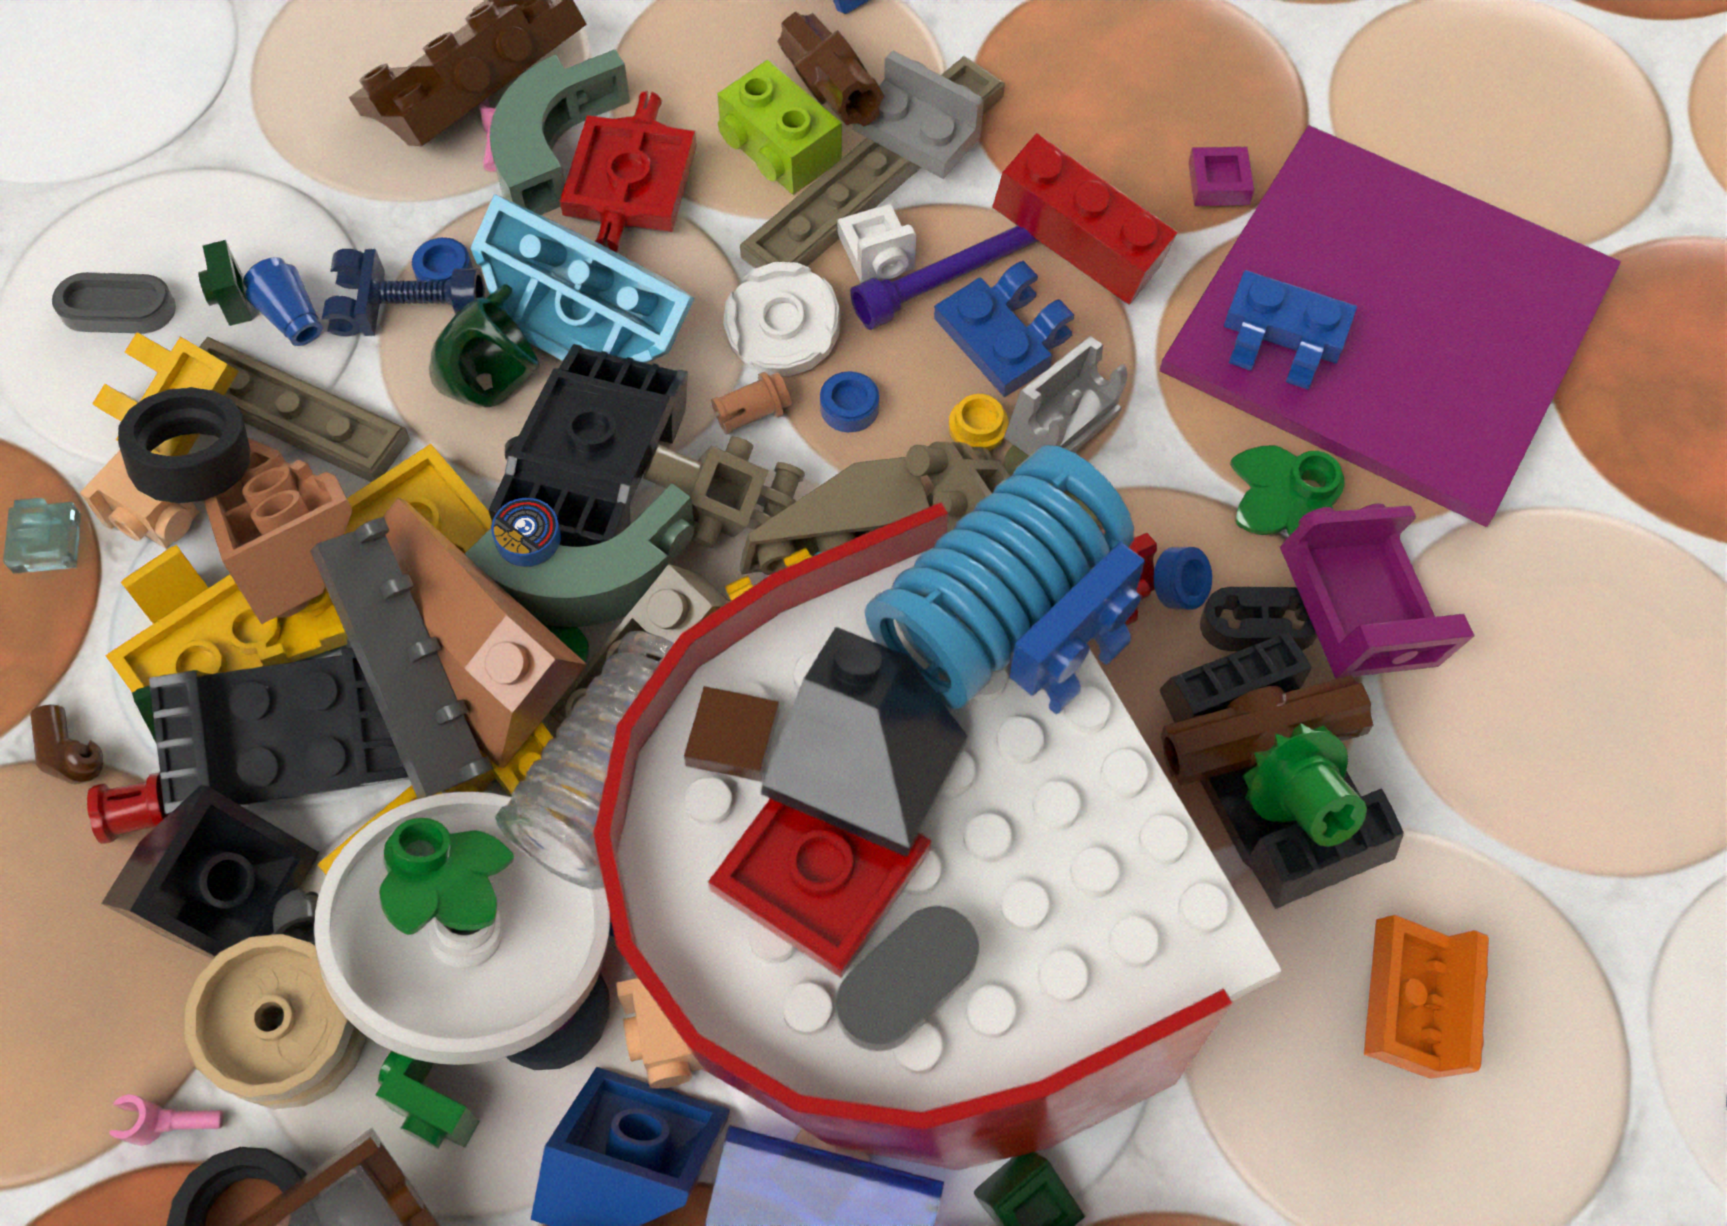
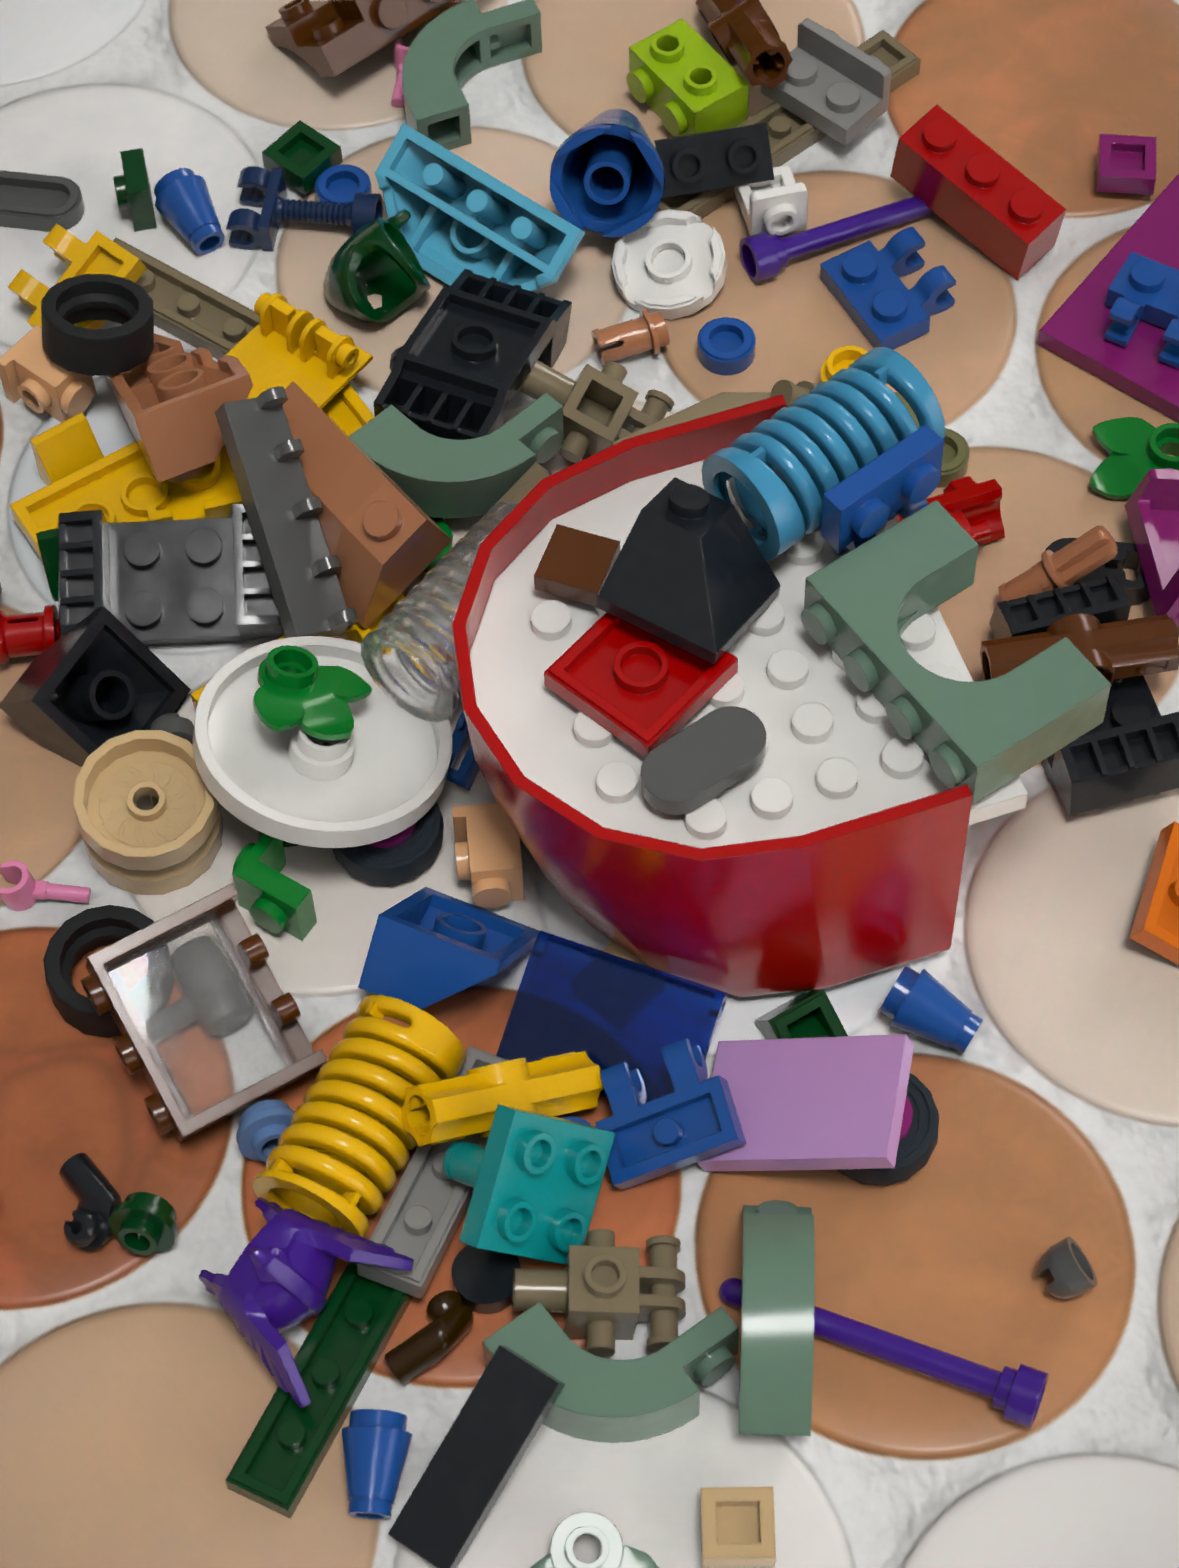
camera: 10 degrees right, 5 degrees down
tile [491,498,561,567] -> none
red plate [560,91,697,253] -> none
light grey hinge [1004,336,1127,456] -> none
blue tile [1153,547,1212,610] -> none
green gear [1243,723,1367,847] -> none
none -> yellow hinge [226,293,373,409]
none -> dark green plate [262,120,343,194]
none -> blue cone [550,109,665,237]
none -> black hinge [655,122,774,198]
none -> sand green arch [802,500,1111,805]
none -> blue cone [879,966,983,1054]
none -> nougat axle [998,525,1118,601]

